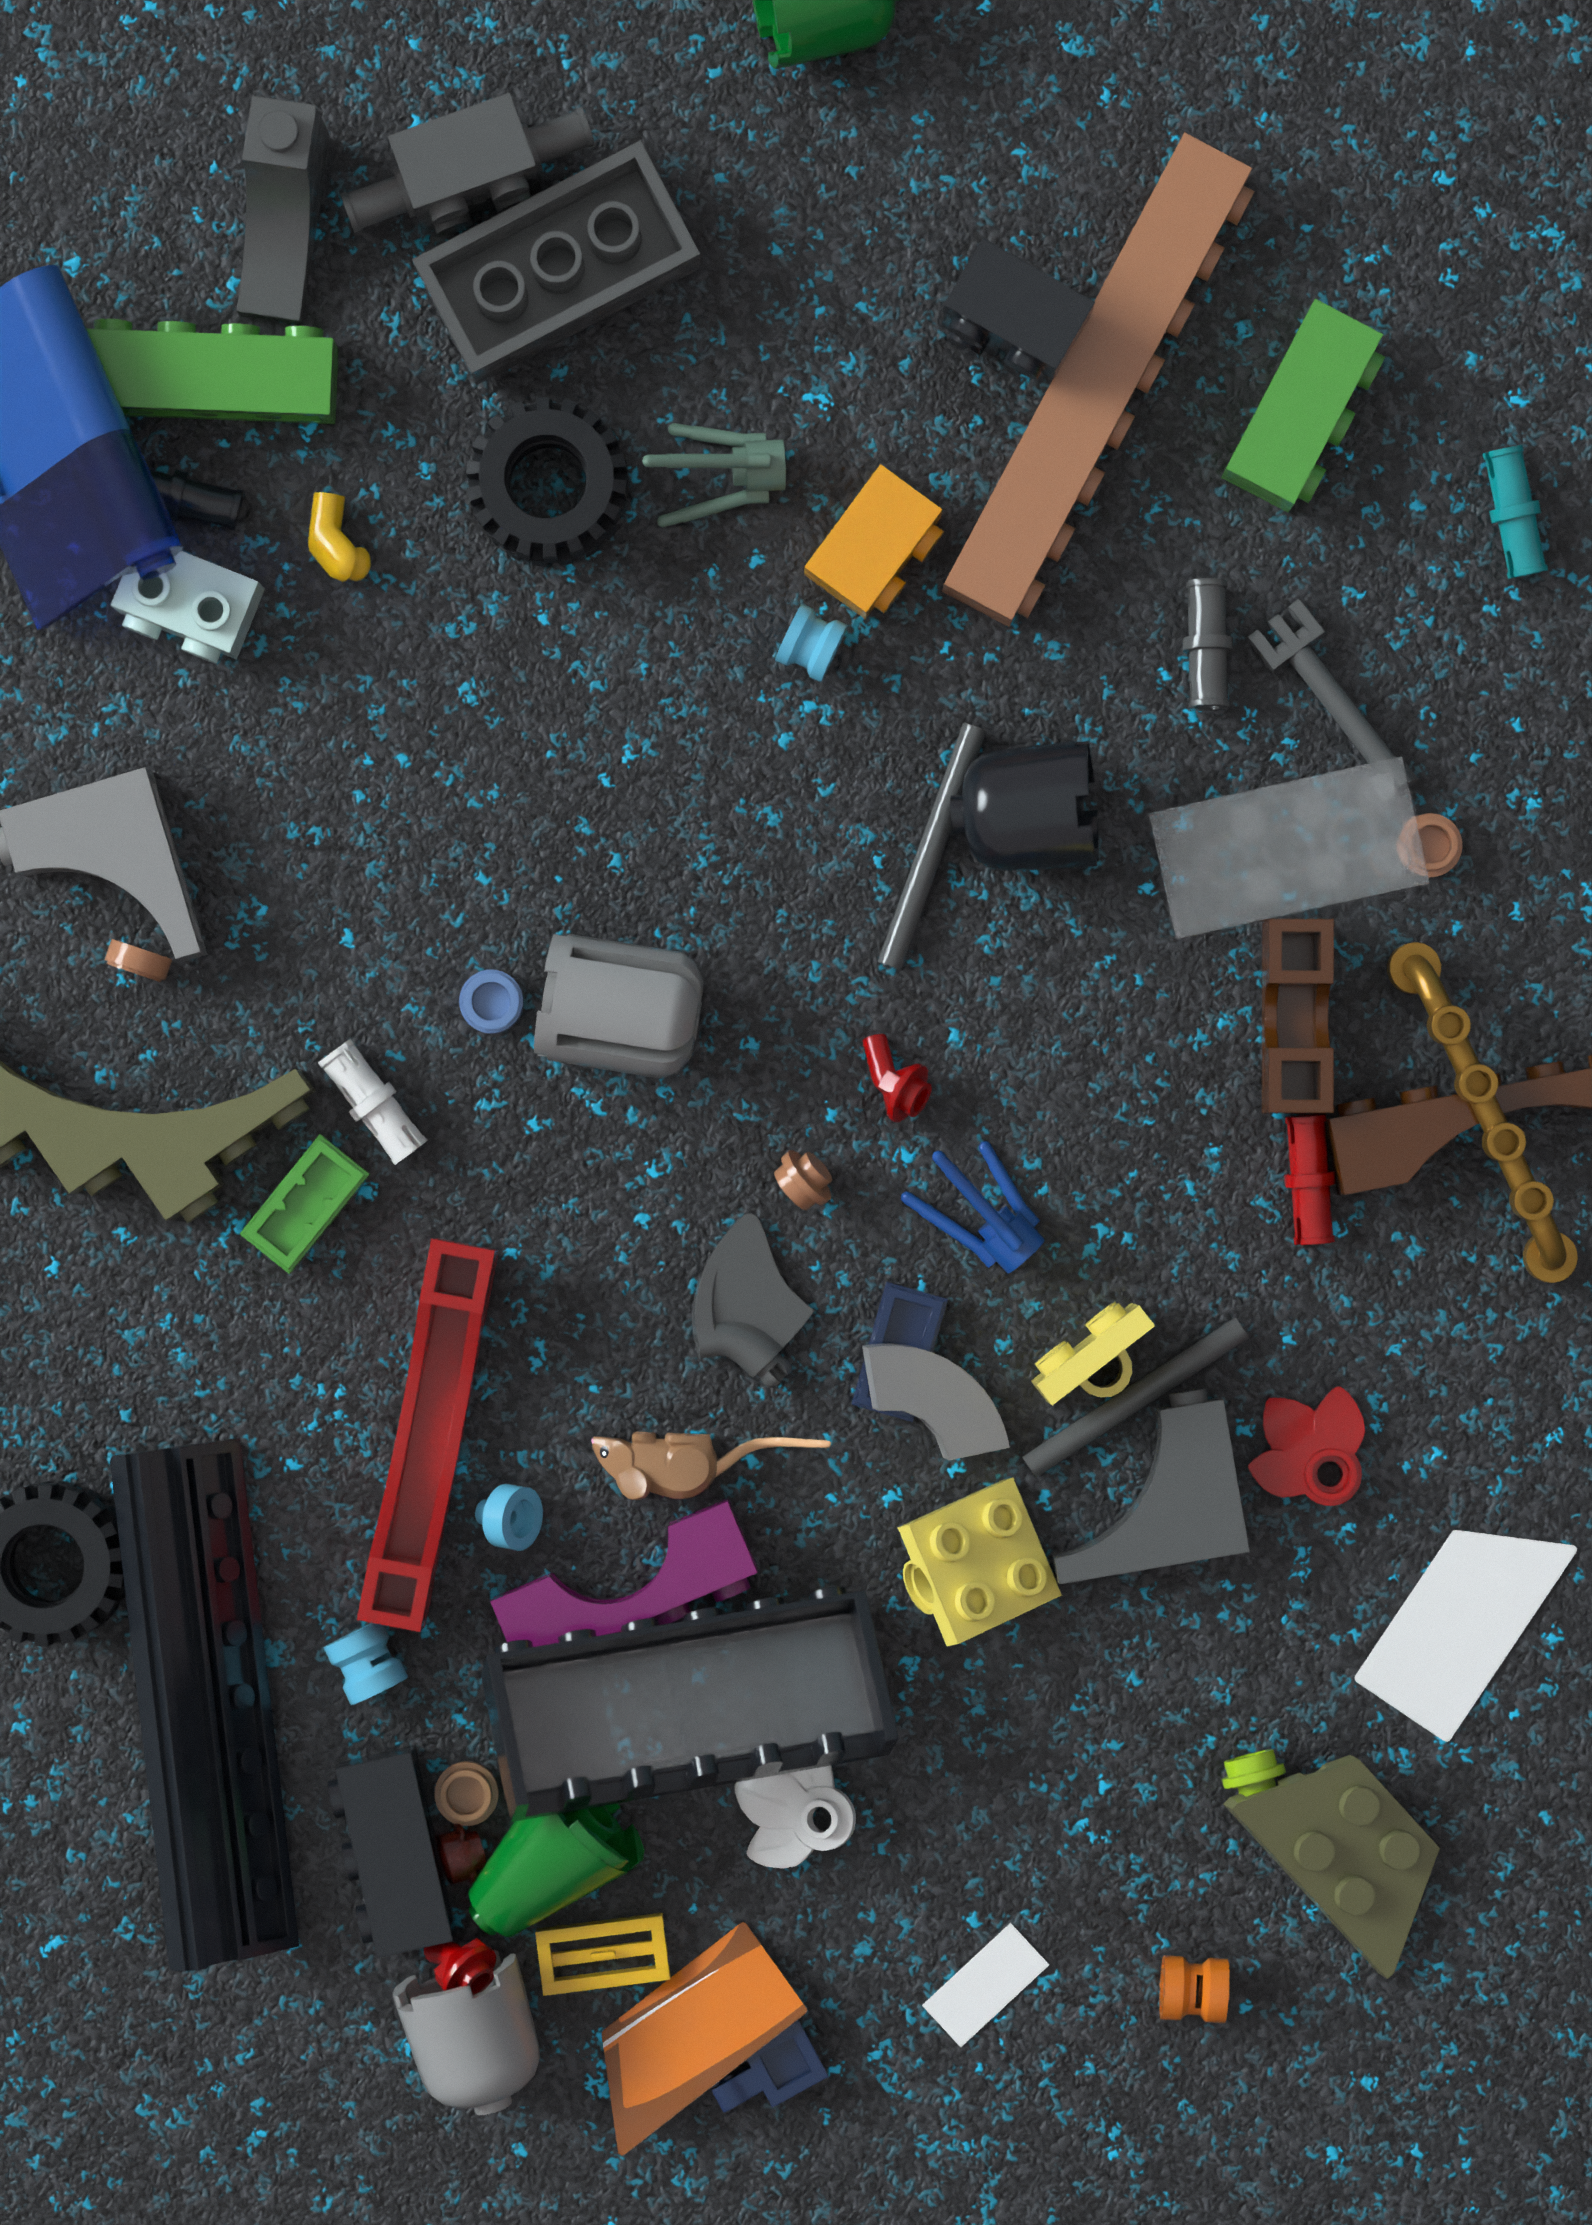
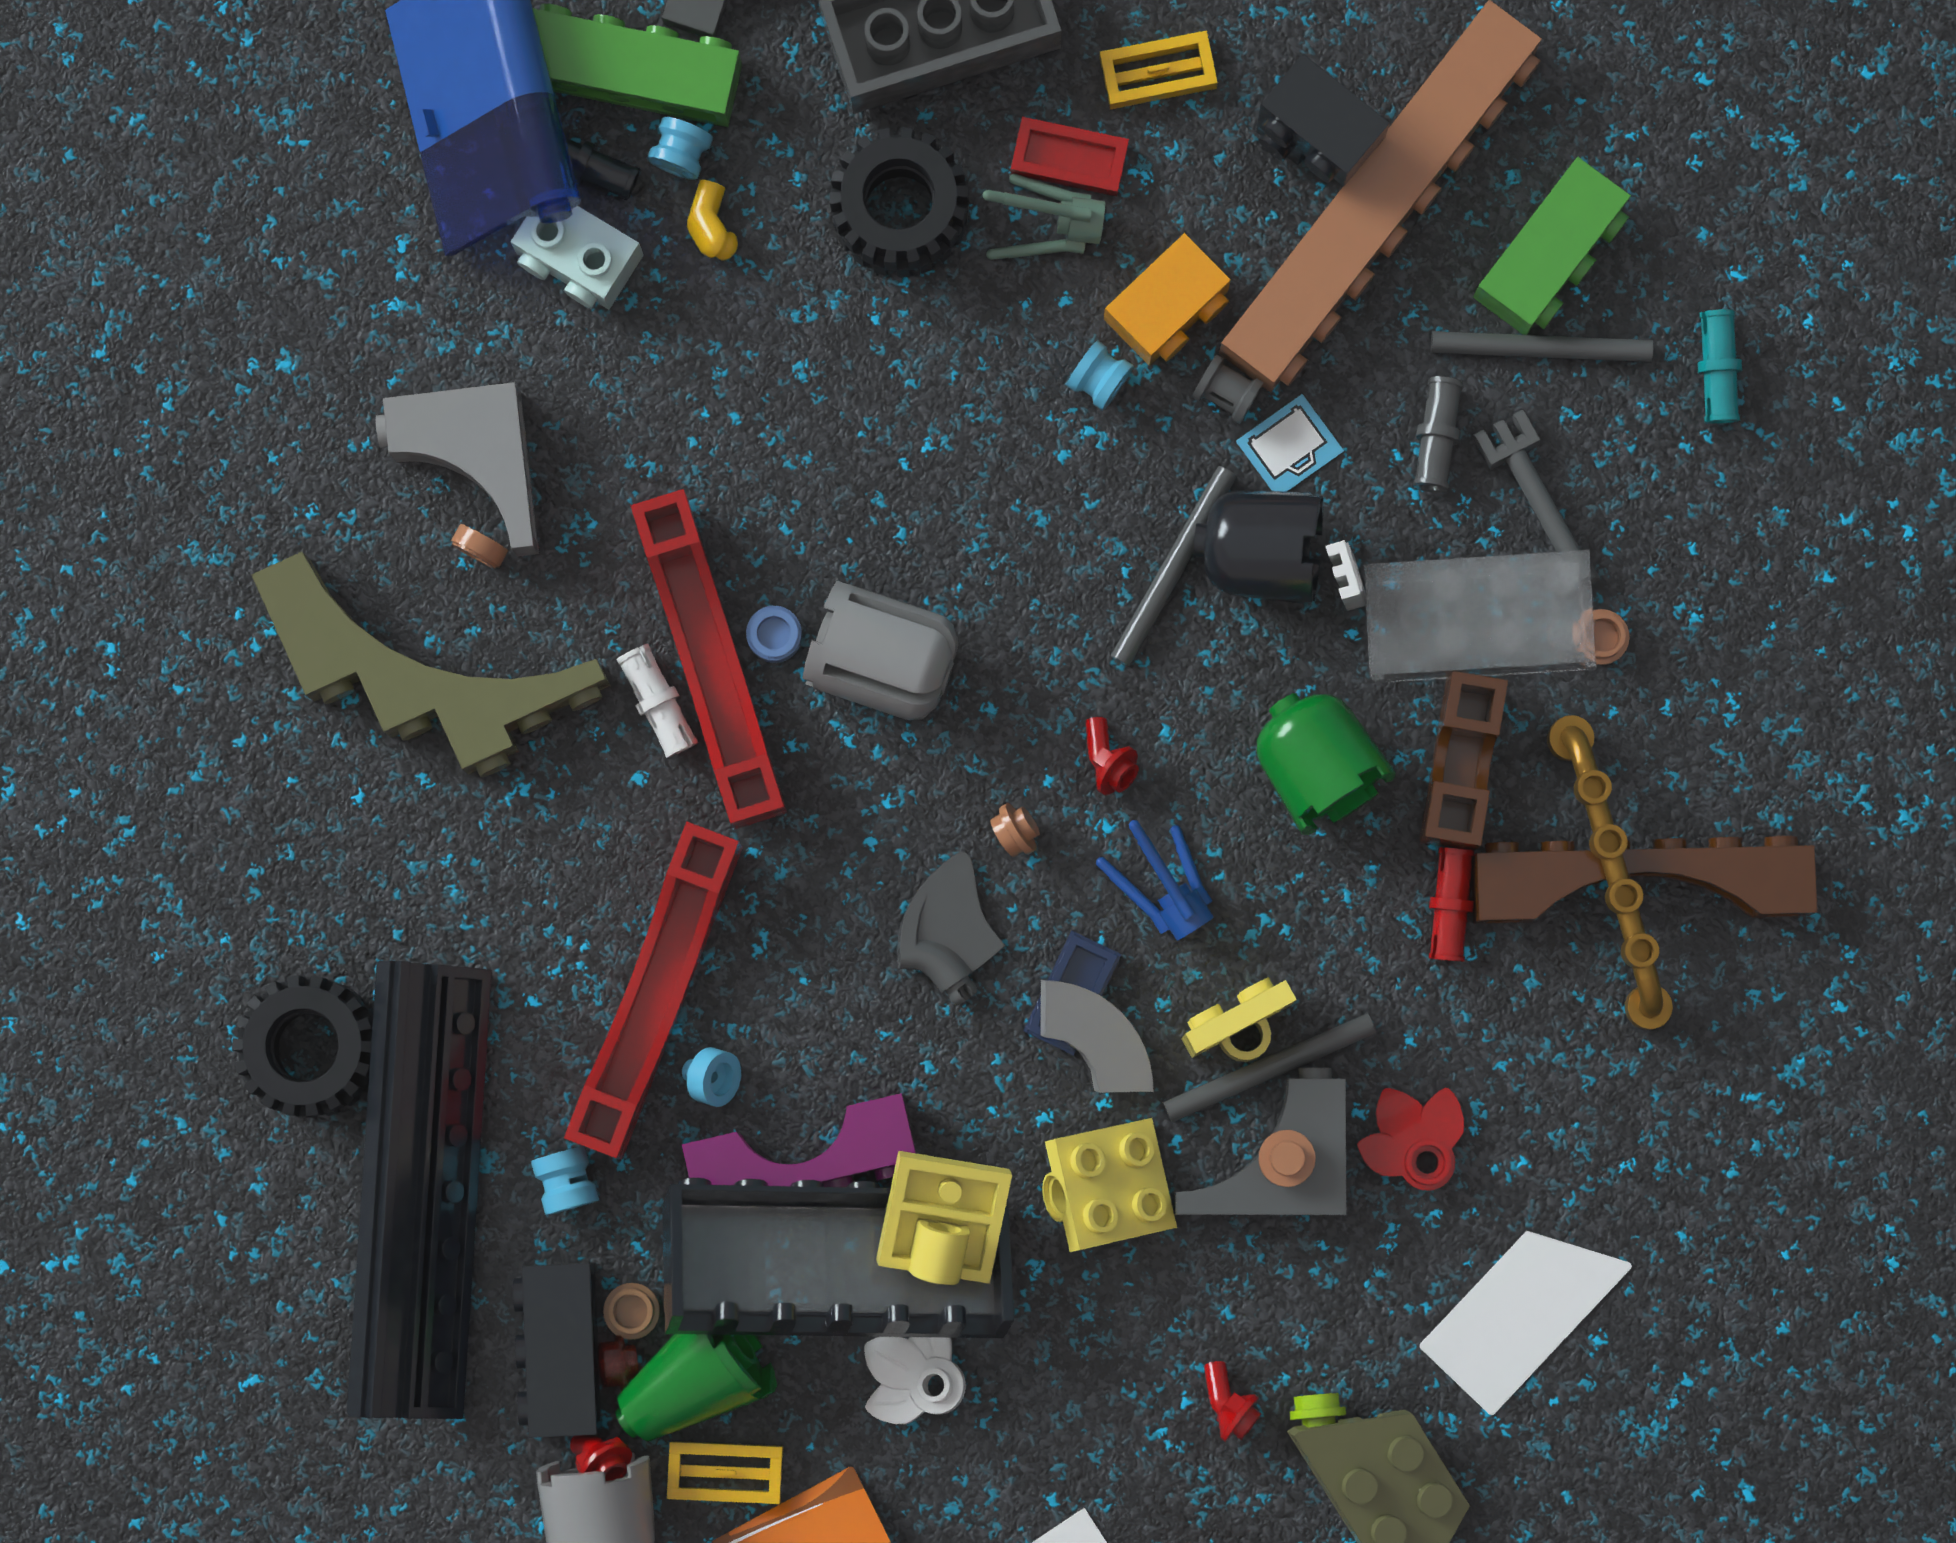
camera: 15 degrees right, 5 degrees down
bright green plate [240,1134,371,1274] -> none
medium nougat animal [591,1432,831,1500] -> none
none -> red arch [630,489,787,830]
none -> medium azure wheel [647,117,713,180]
none -> light yellow plate [876,1151,1012,1285]
none -> red tile [1010,116,1129,197]
none -> yellow tile [1099,30,1218,110]
none -> dark grey bush [1192,355,1264,424]
none -> red plate [1204,1361,1262,1442]
none -> sticker [1236,394,1344,492]
none -> green cylinder [1257,693,1395,835]
none -> nougat plate [1258,1130,1316,1187]
none -> white tile [1326,540,1368,611]
none -> dark grey bar [1431,331,1653,362]

